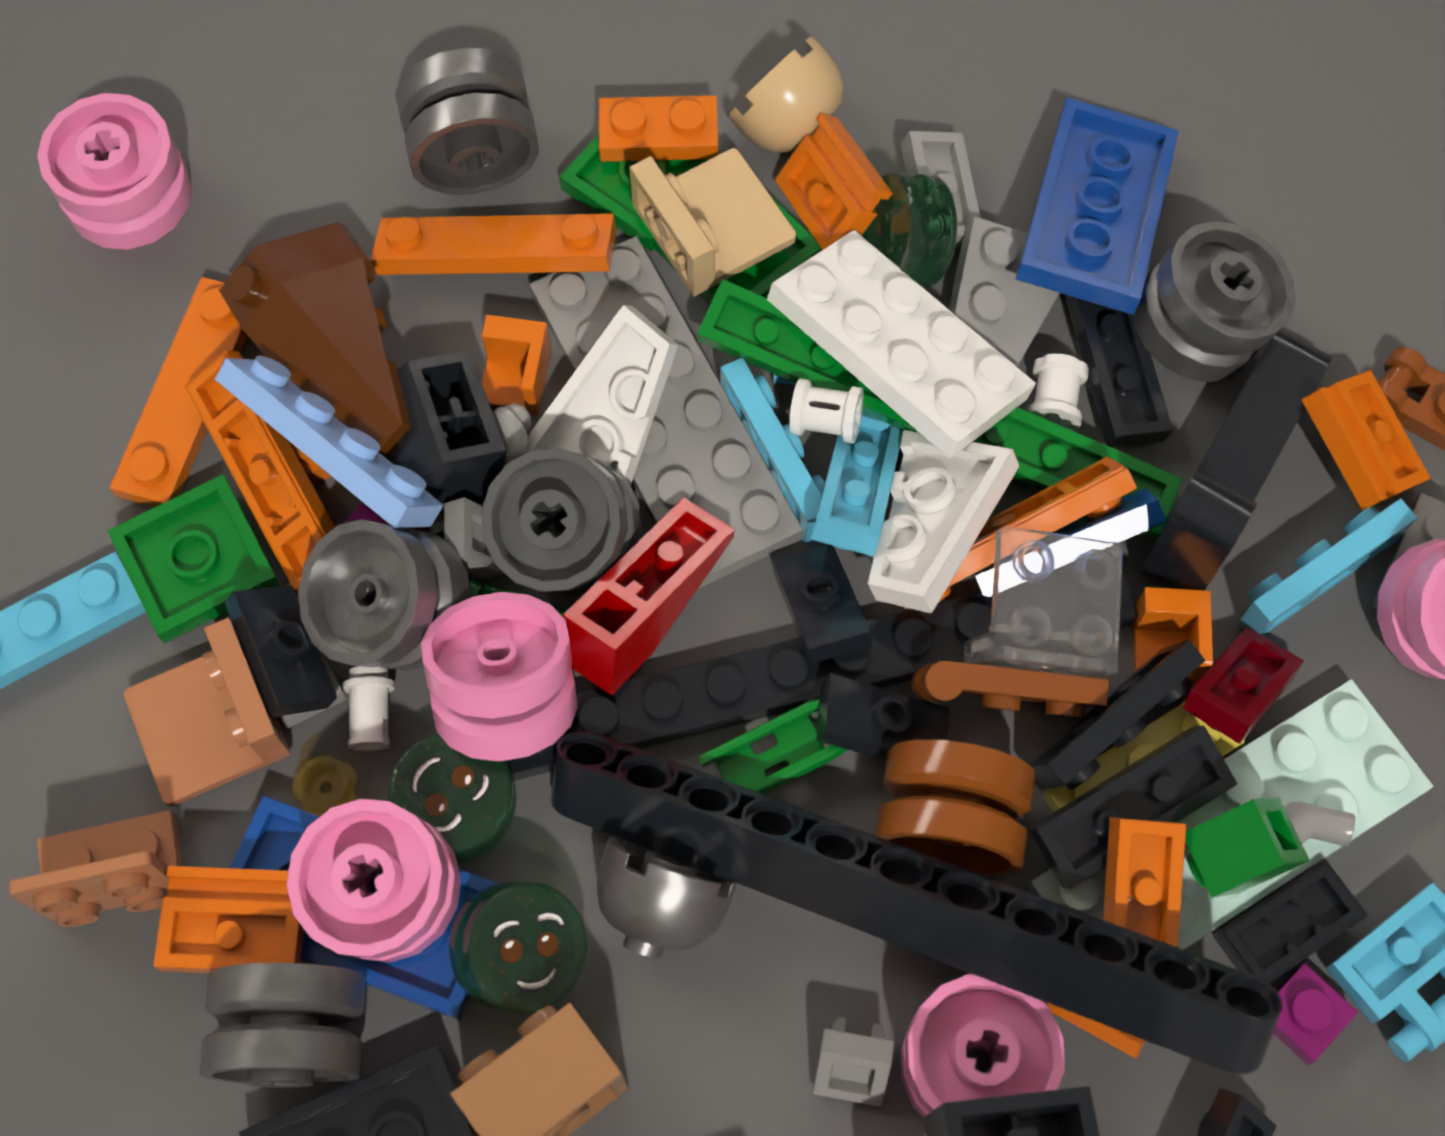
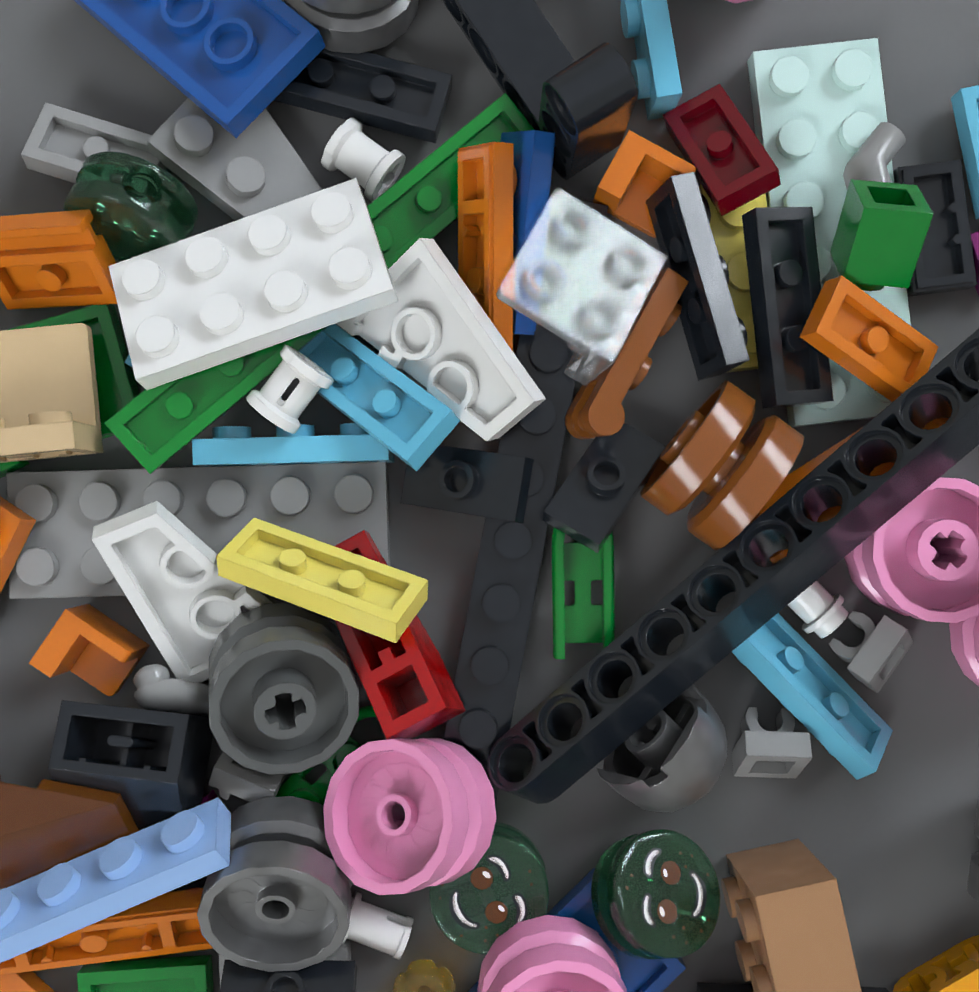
camera: 65 degrees left, 20 degrees up
none -> light yellow plate [216,518,428,643]
none -> light grey tile [731,707,813,779]
none -> medium azure plate [732,613,893,780]
none -> white pin [788,581,849,639]

